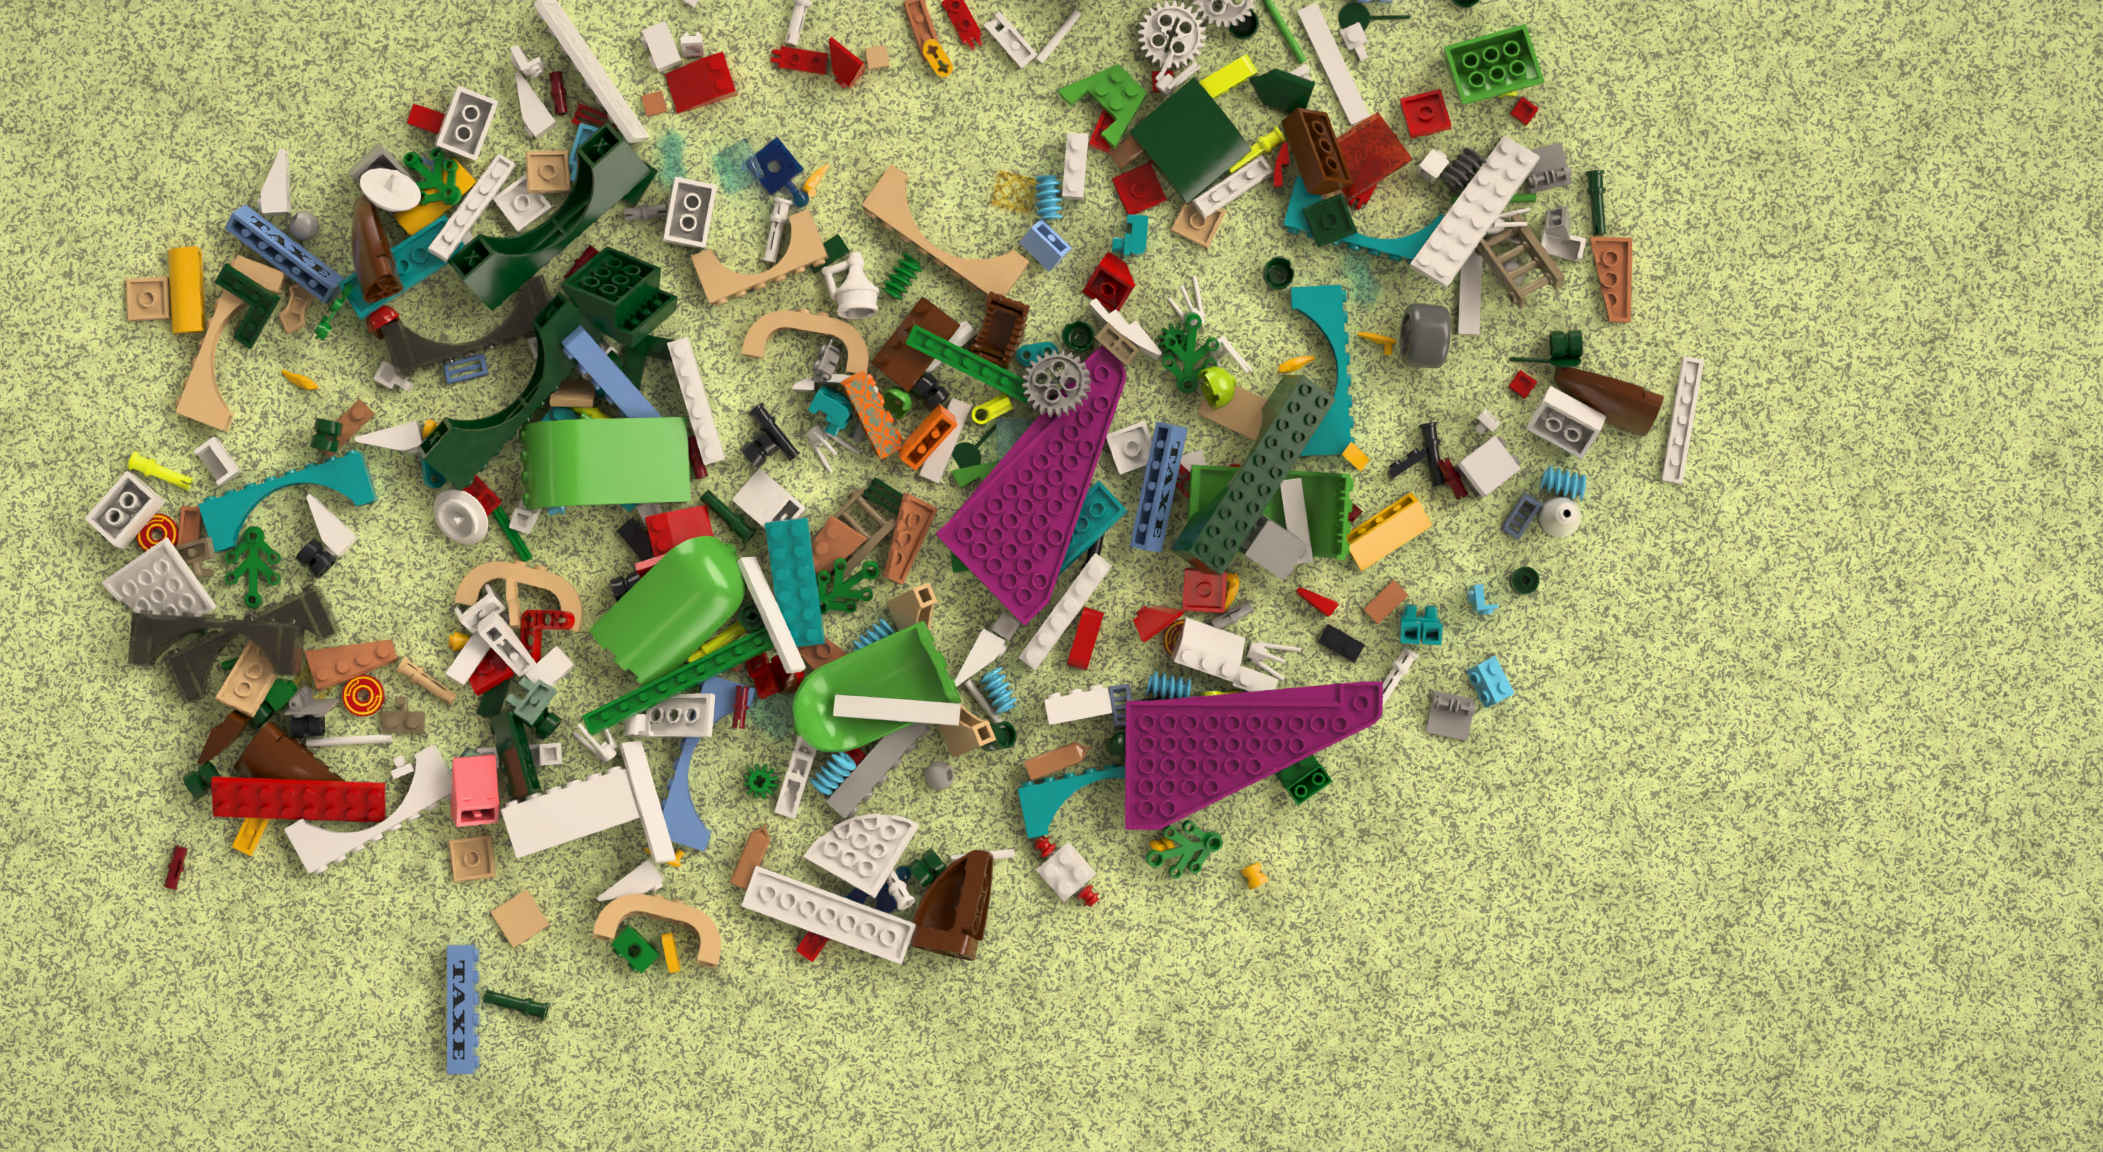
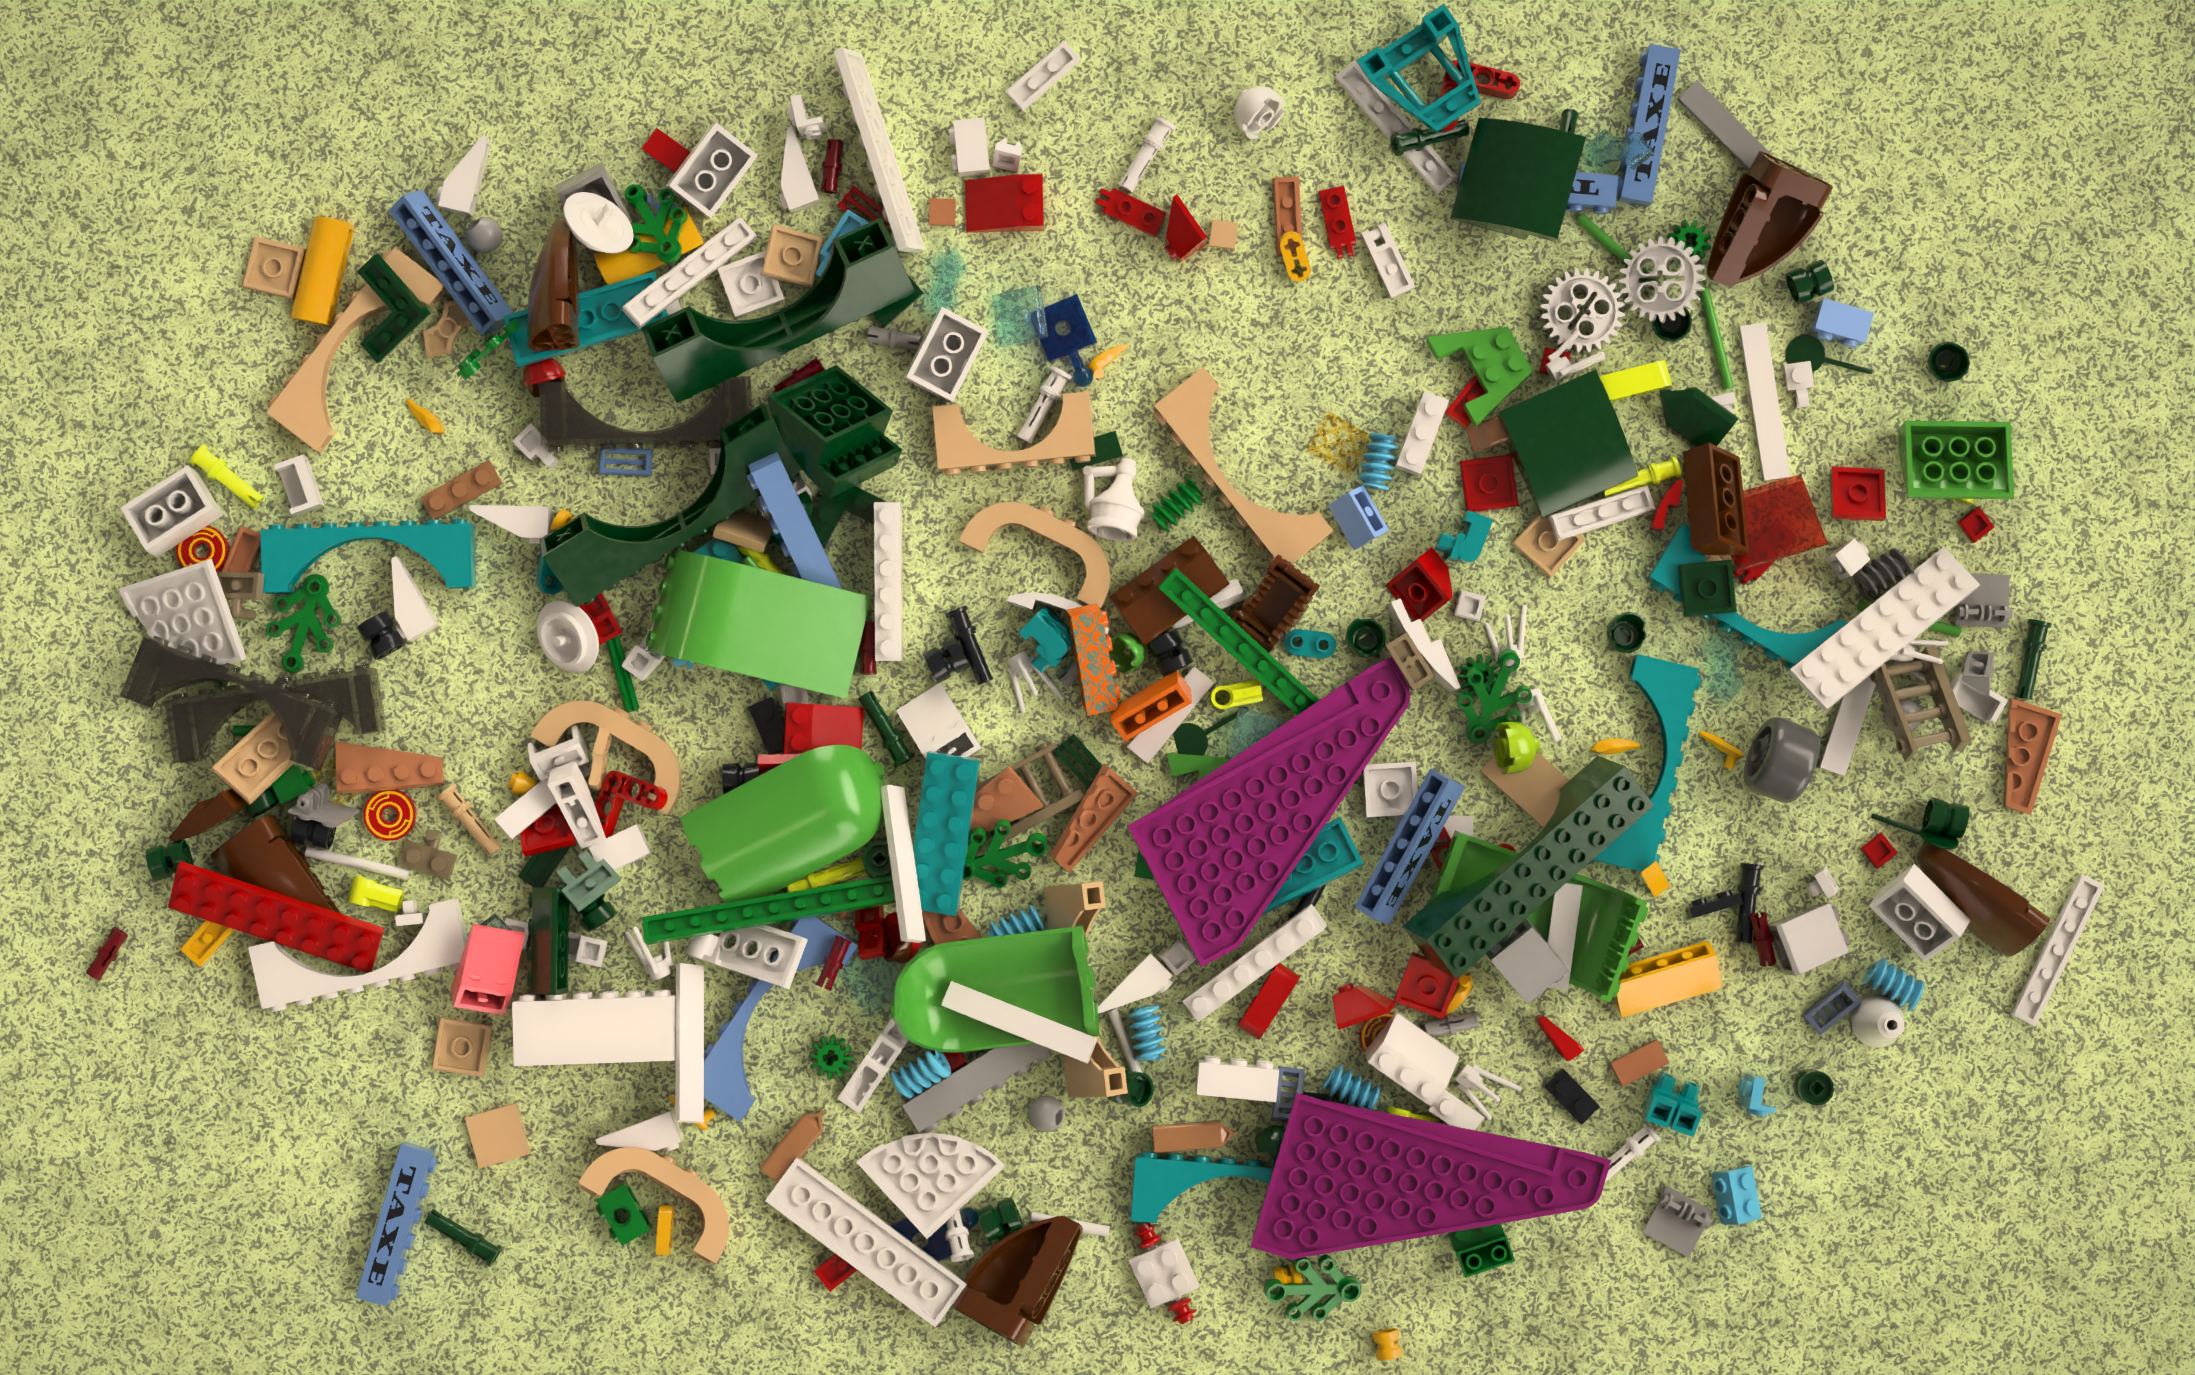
camera: 15 degrees right, 0 degrees up
dark green wheel [310,418,343,453] -> none
light grey hinge [811,339,841,382] -> none
light grey gear [1022,350,1091,418] -> none
white bar [1036,9,1081,64] -> none
none -> neon yellow piece [348,875,404,912]
none -> white tile [1454,590,1486,622]

